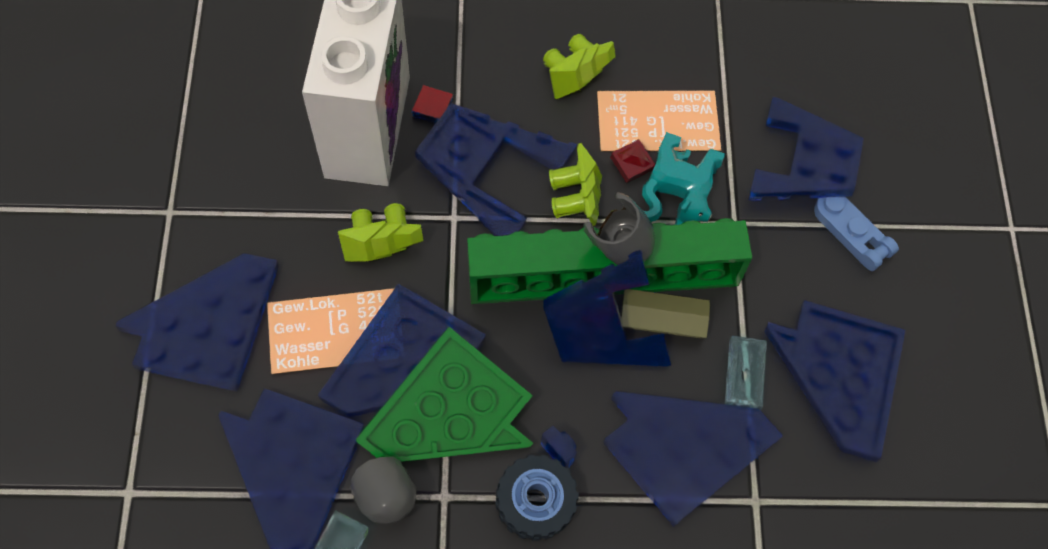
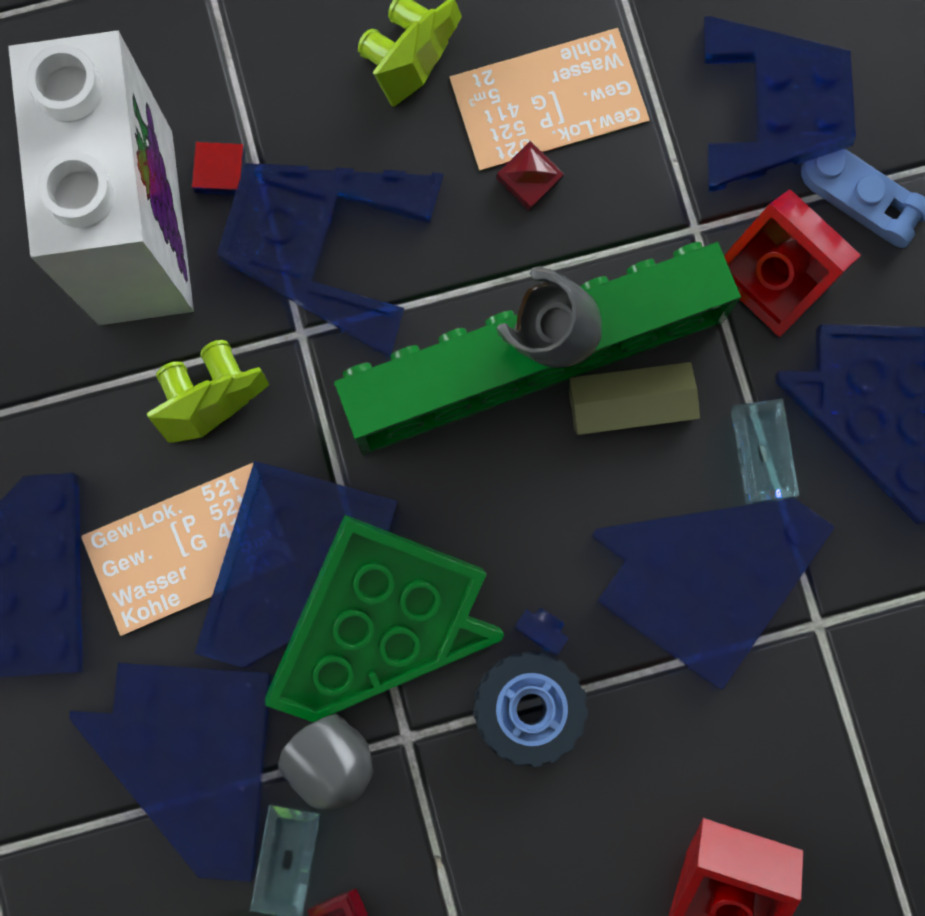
camera: 10 degrees left, 15 degrees up
clear blue wing [543,250,671,367] -> none
lime connector [549,143,602,226] -> none
teal animal [642,132,725,225] -> none
none -> red slope [724,189,861,338]

